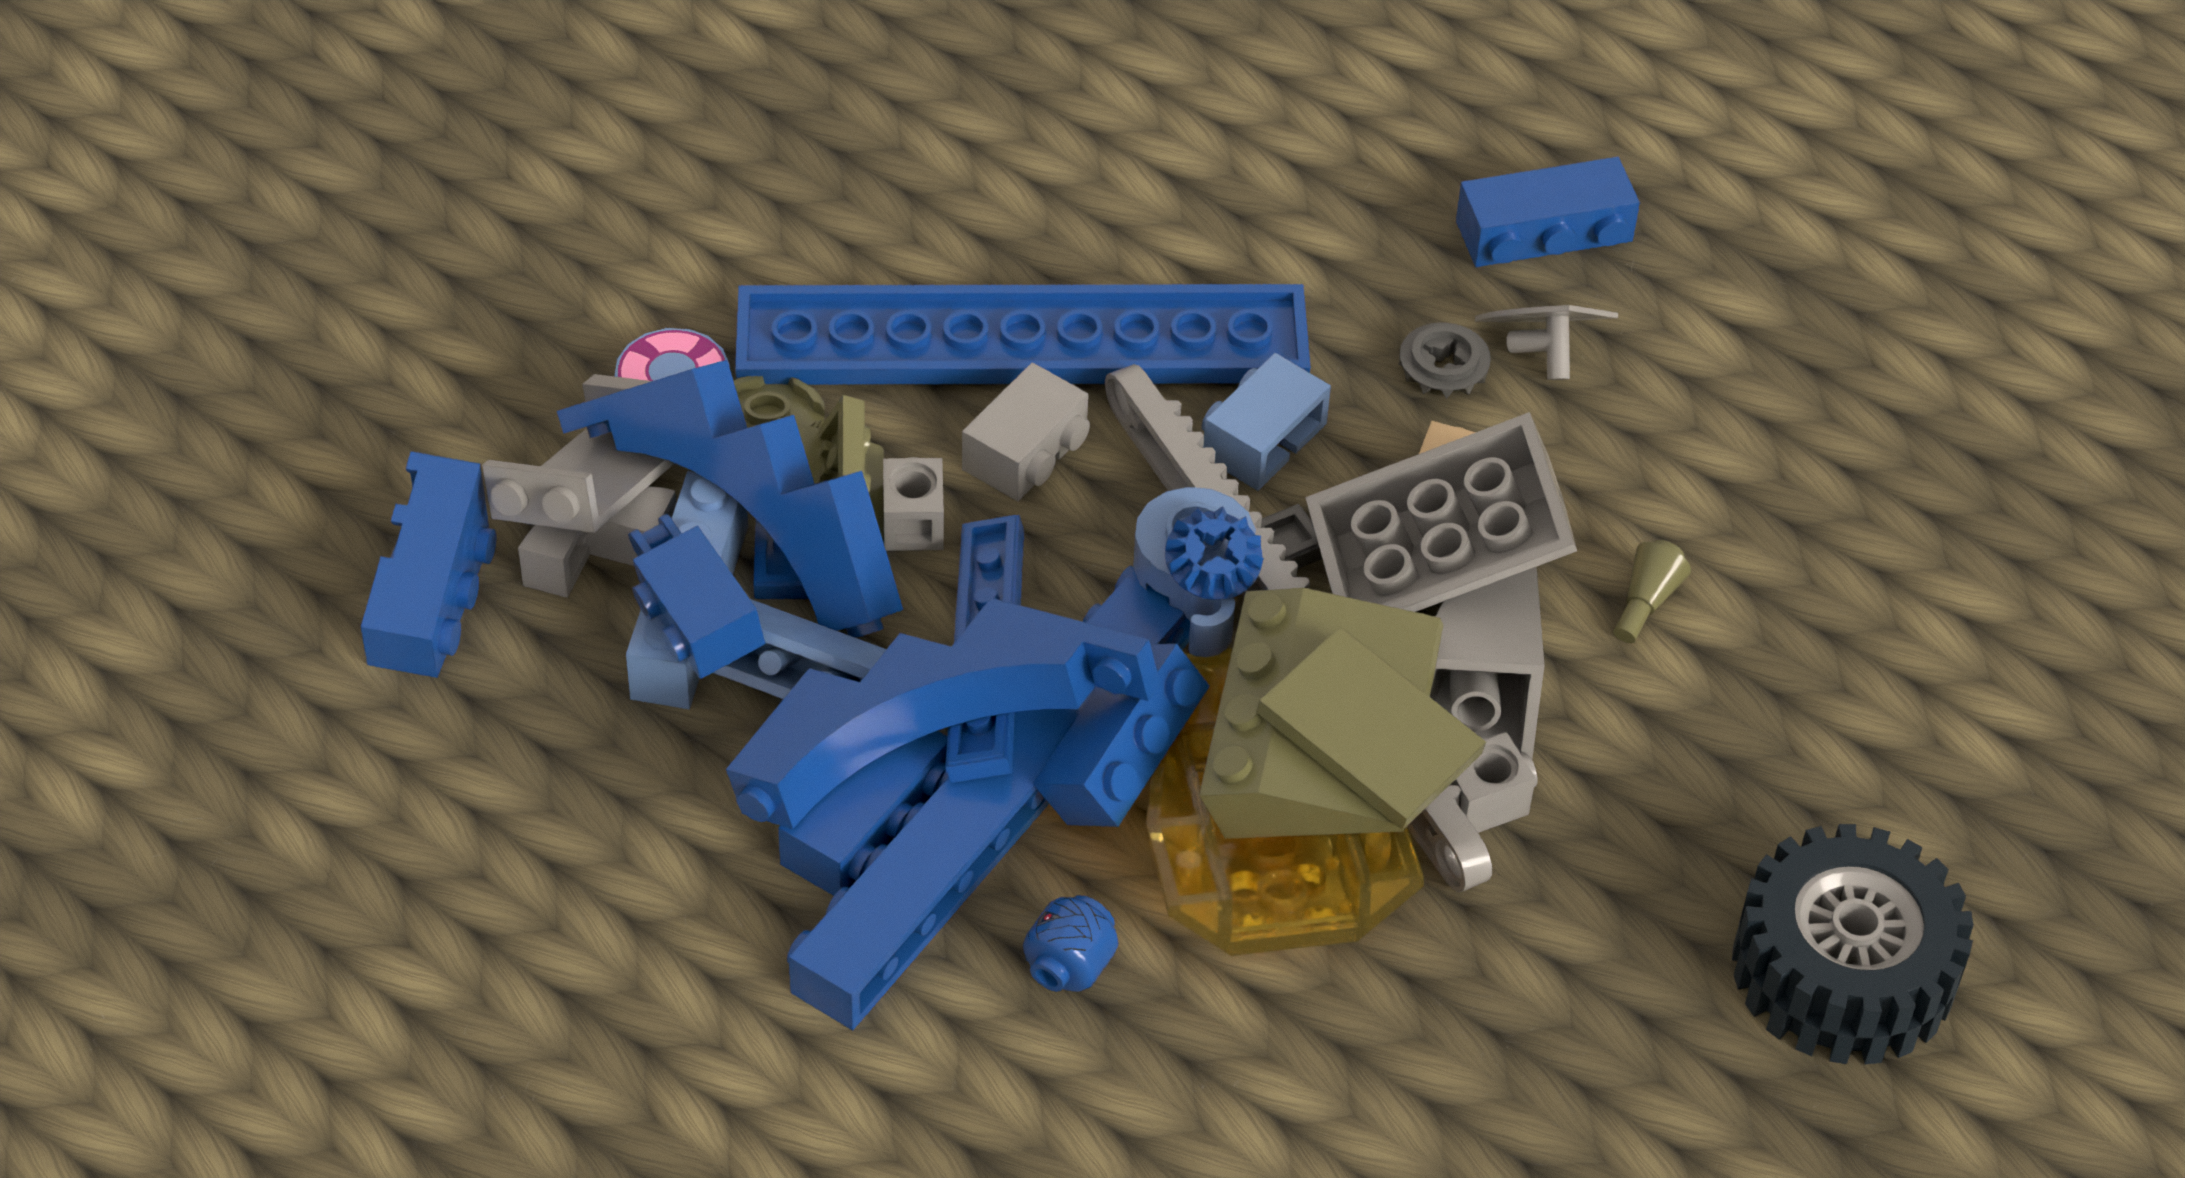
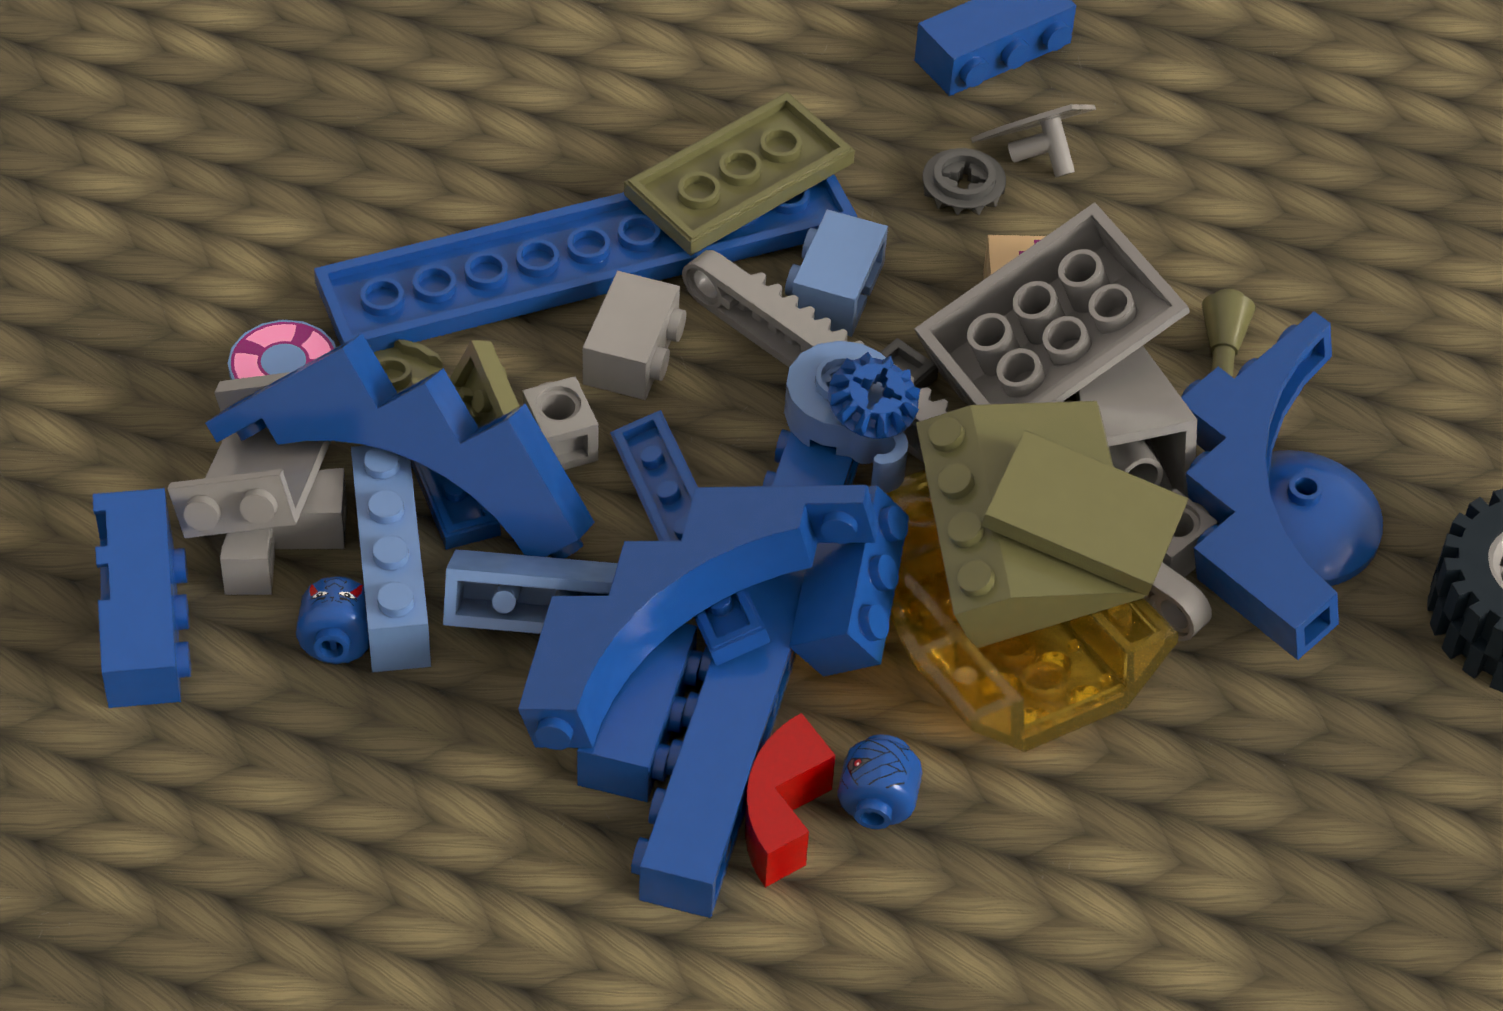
camera: 20 degrees left, 0 degrees up
blue brick [628,514,766,679] -> none
none -> blue head [296,576,370,664]
none -> olive tile [624,92,855,256]
none -> red brick [745,713,836,888]
none -> blue arch [1181,311,1339,660]
none -> blue dish [1269,450,1383,586]

